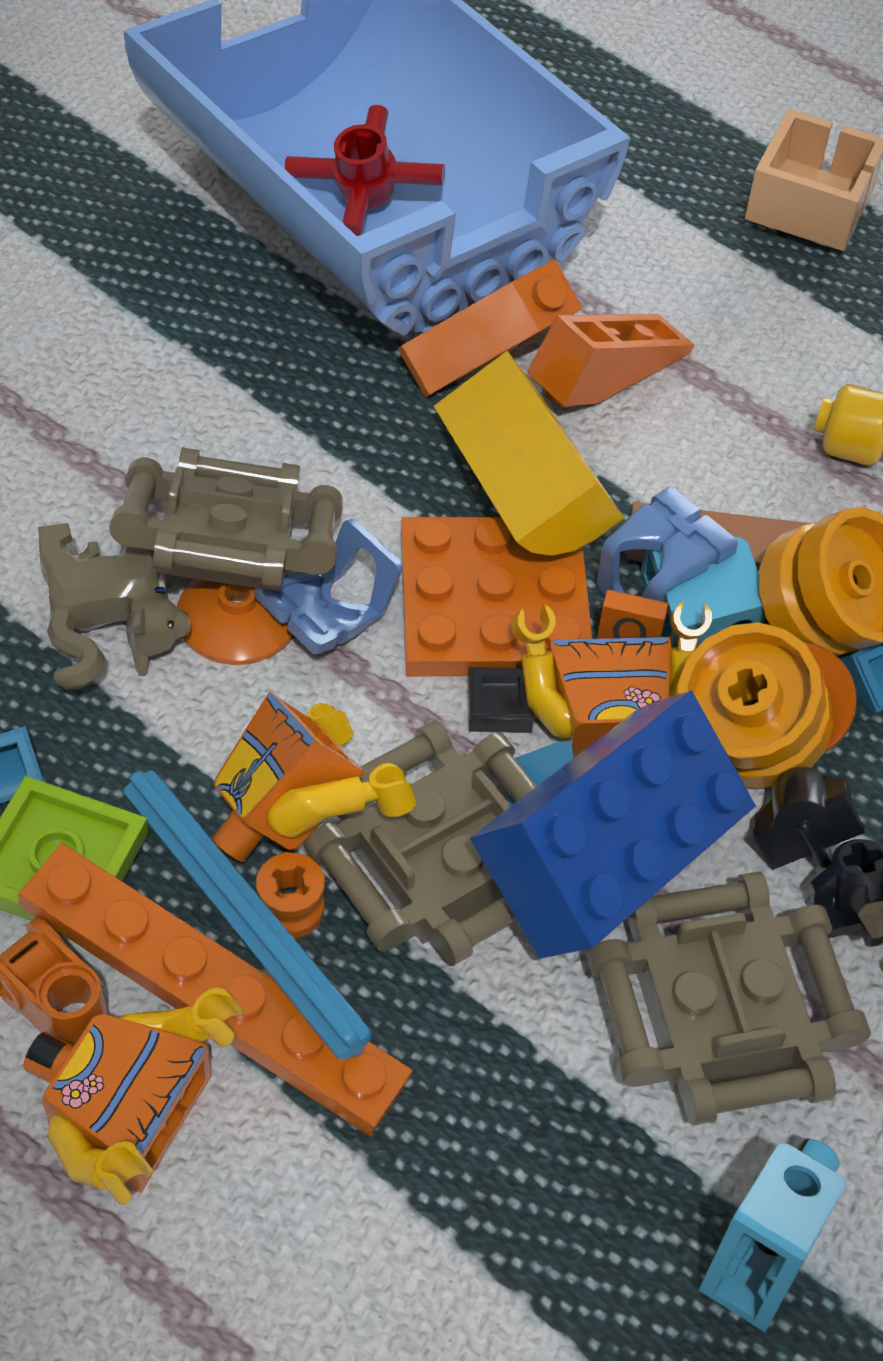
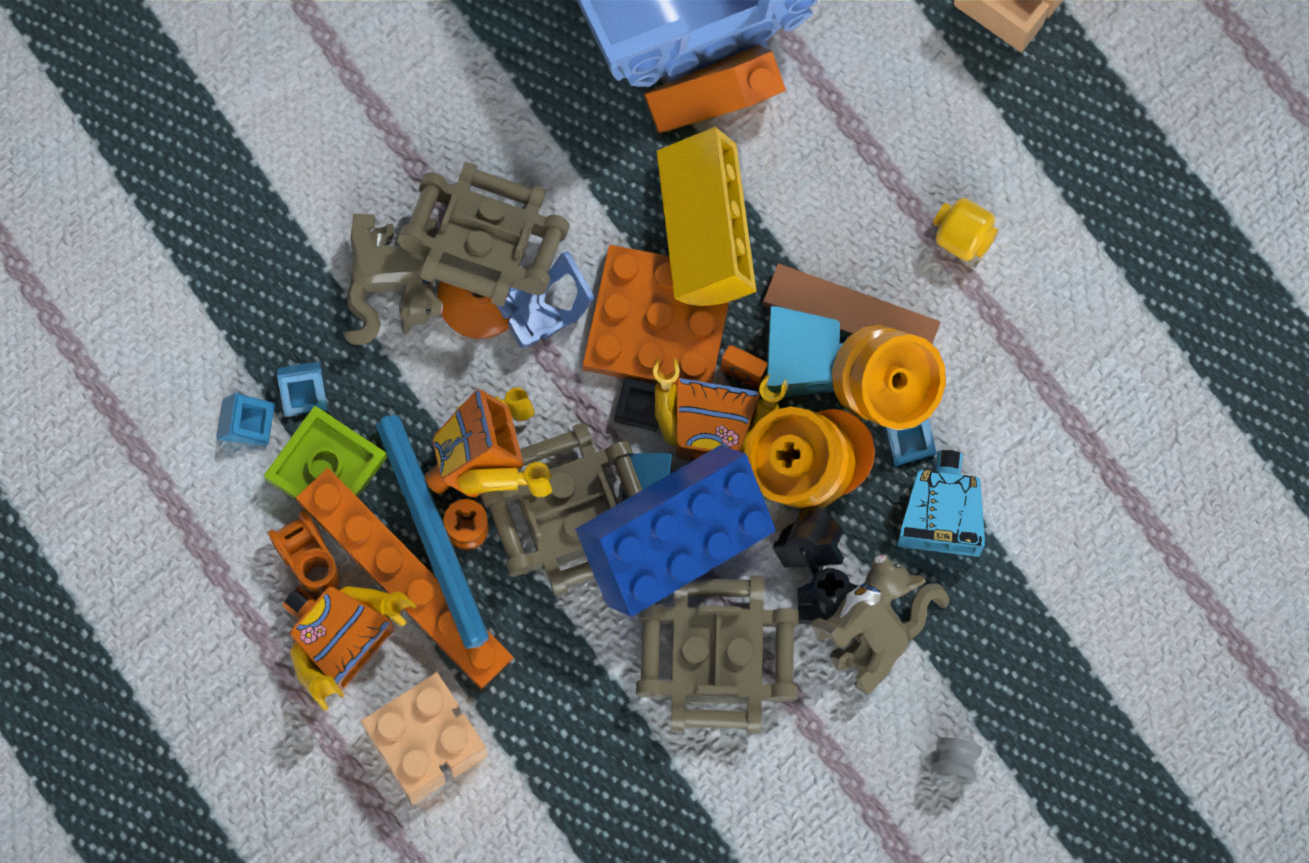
camera: 15 degrees right, 20 degrees up
orange slope [527,314,695,407] -> none
medium blue piece [596,487,738,602] -> none
medium azure torso [698,1139,847,1332] -> none
none -> light nougat piece [361,672,488,805]

